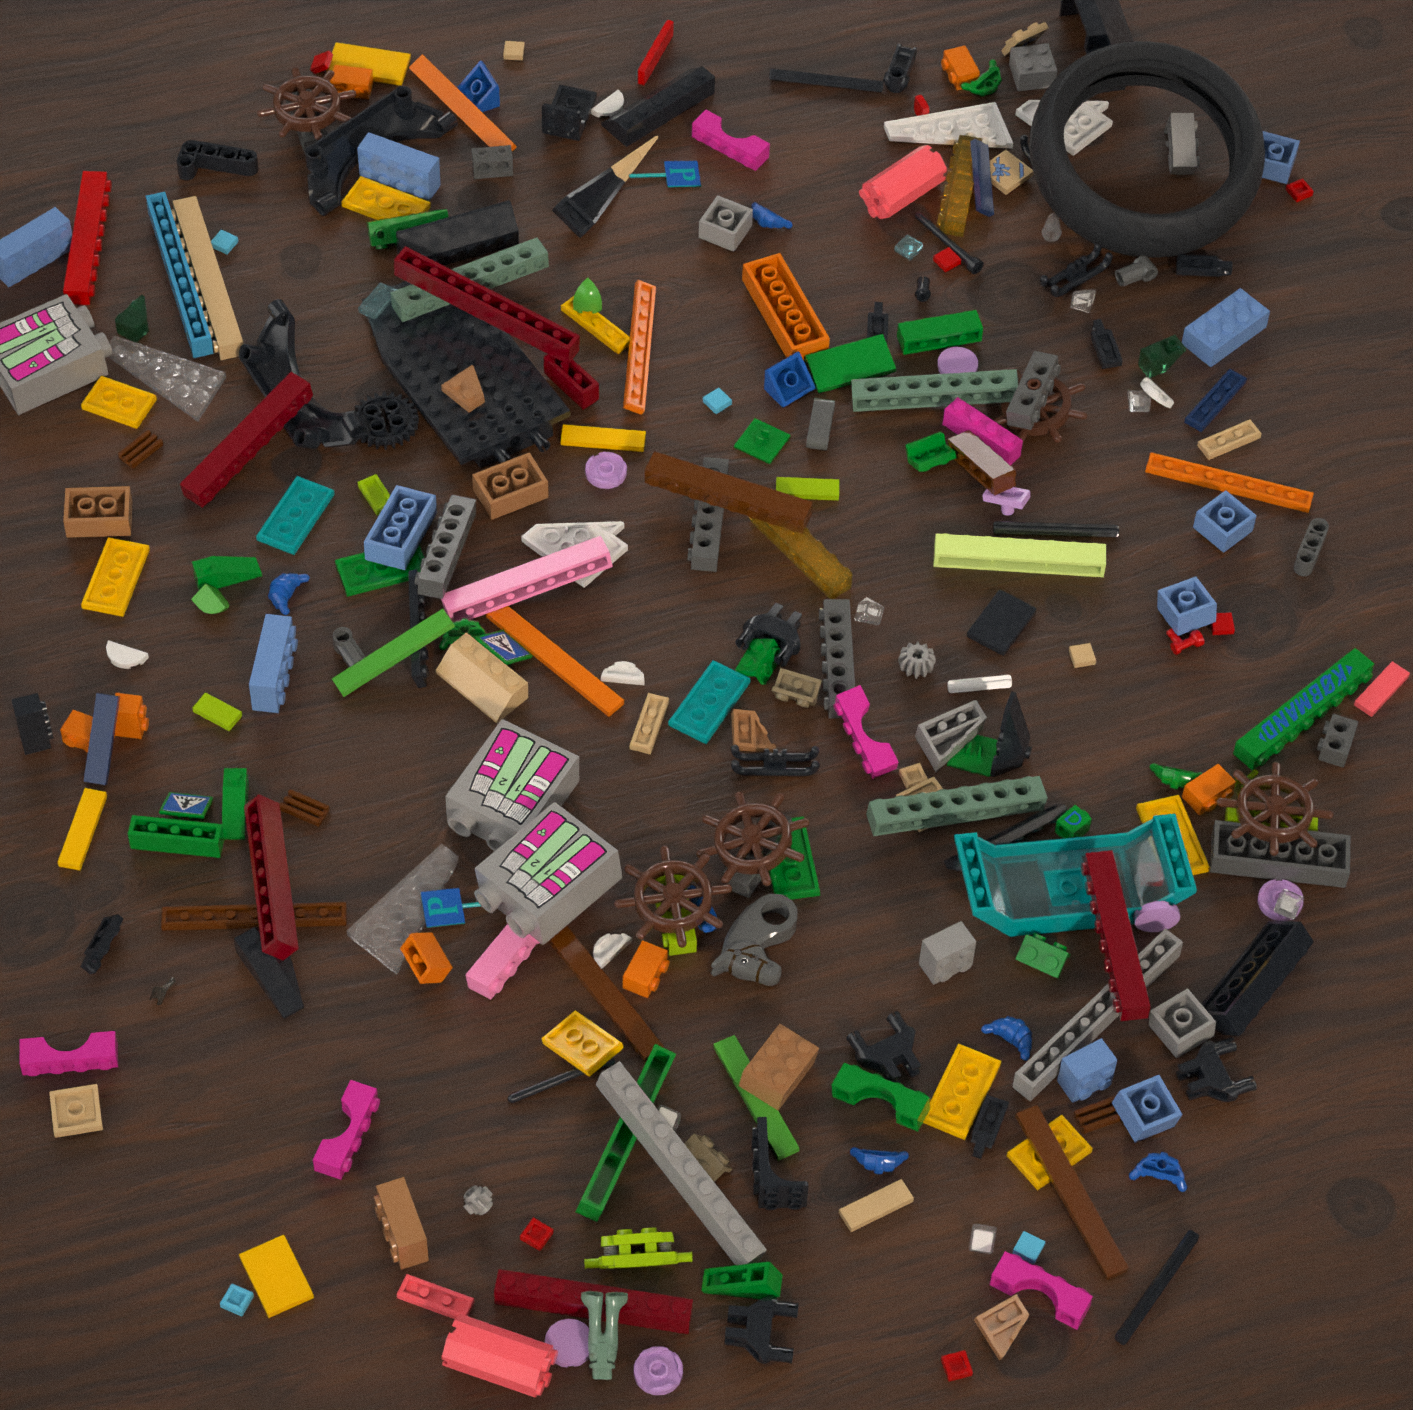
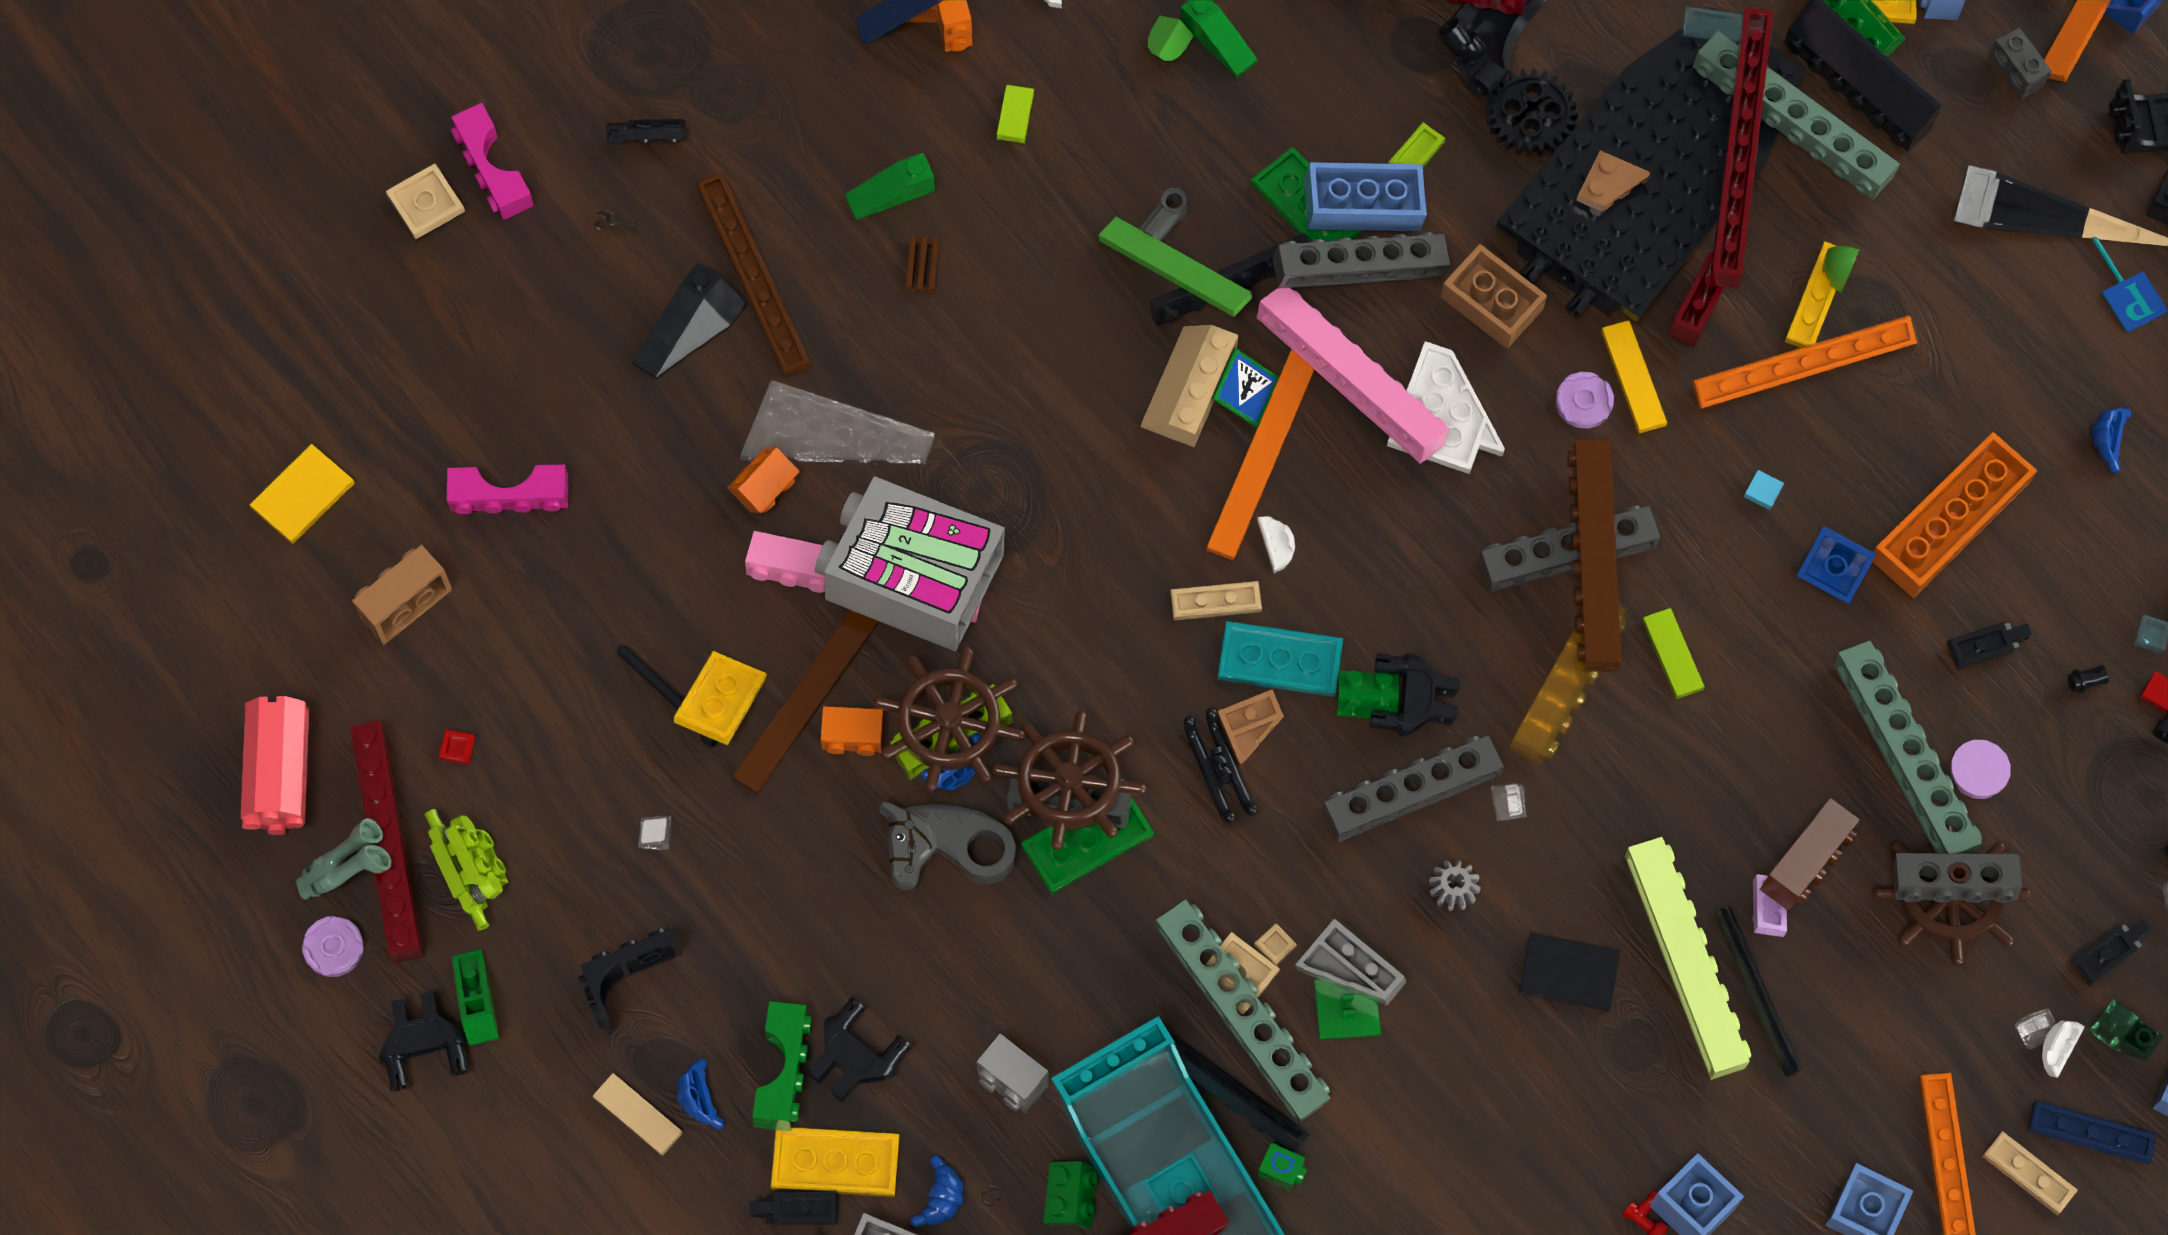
camera: 70 degrees right, 15 degrees up
yellow tile [58,788,107,871] -> none
green brick [128,815,224,858] -> none
piece [159,792,213,819] -> none
medium azure tile [220,1283,254,1316] -> none
dark red brick [244,794,299,960] -> none
medium blue brick [249,614,298,713] -> none
teal tile [256,476,335,555] -> none
blue piece [268,573,310,615] -> none
coral tile [397,1274,475,1319] -> none
blue piece [421,888,481,928] -> none
green piece [439,618,487,650] -> none
brick [445,719,579,852] -> none
light grey gear [463,1185,493,1215] -> none
lavender tile [545,1319,589,1368] -> none
green brick [575,1044,676,1222] -> none
white tile [593,933,632,969] -> none
light grey brick [596,1061,767,1265] -> none
dark tan bracket [684,1134,732,1182] -> none
light grey brick [699,195,753,252] -> none
bright green tile [713,1035,799,1161] -> none
green piece [734,418,791,464] -> none
medium nougat brick [739,1024,819,1110] -> none
dark tan bracket [771,668,823,708] -> none
green tile [805,334,896,393] -> none
dark grey beam [806,398,835,451] -> none
dark pink arch [833,685,899,779] -> none
green brick [897,310,983,355] -> none
green bracket [906,432,956,472] -> none
dark pink arch [943,397,1023,465] -> none
white axle [947,675,1012,693] -> none
black wedge [990,691,1032,777] -> none
tan tile [1069,643,1096,668] -> none

